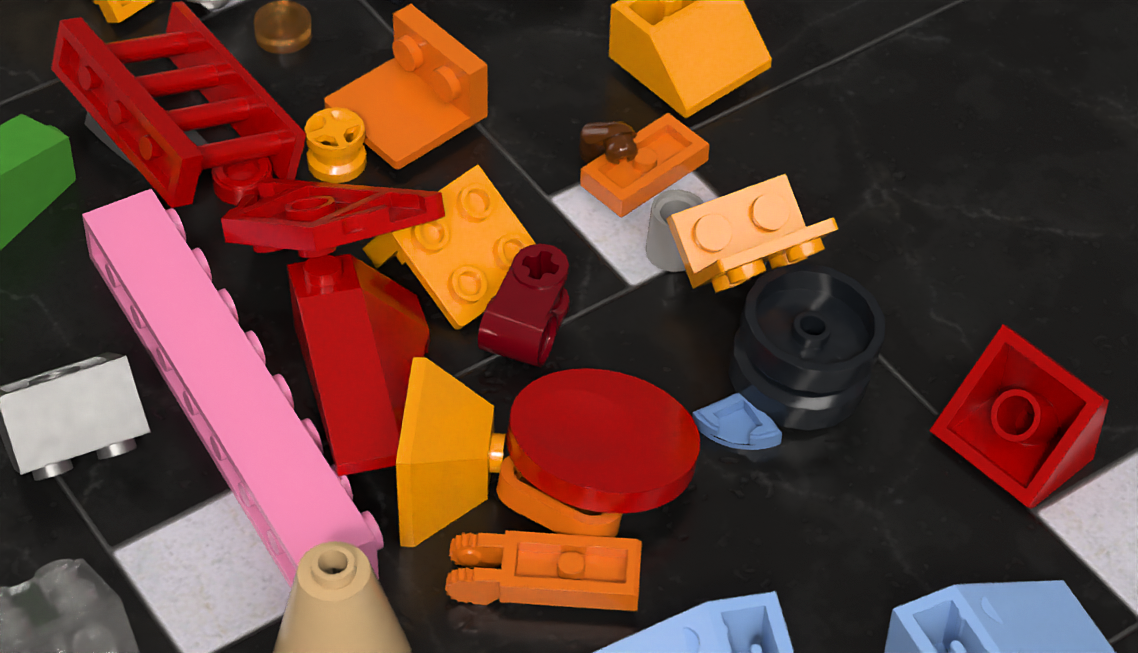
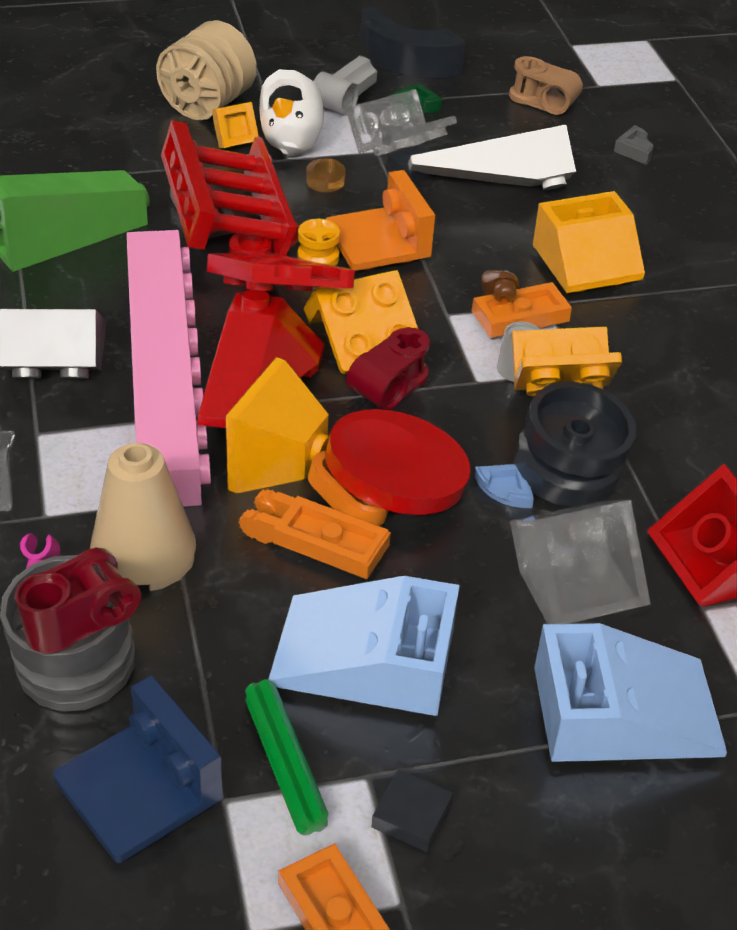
camera: 20 degrees right, 5 degrees down
none -> clear slope [510,500,651,624]

